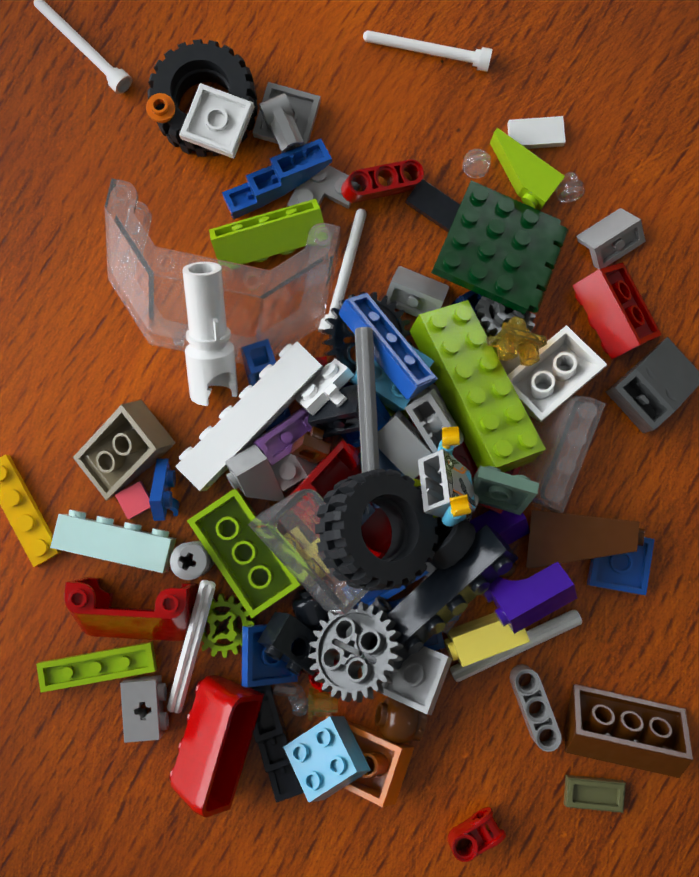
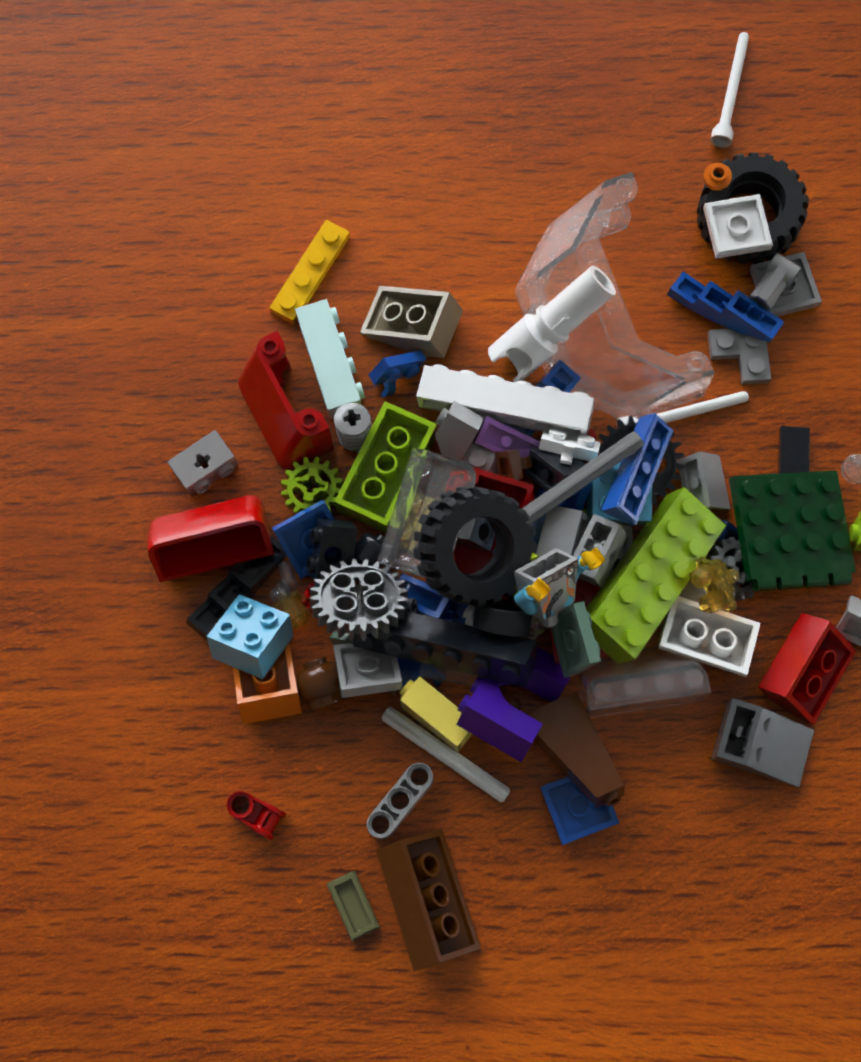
camera: 65 degrees right, 10 degrees down
lime plate [36,641,157,693] -> none
coral tile [115,481,151,520] -> none
white axle [167,580,216,713] -> none
lime brick [209,199,328,270] -> none
red beam [341,159,424,203] -> none

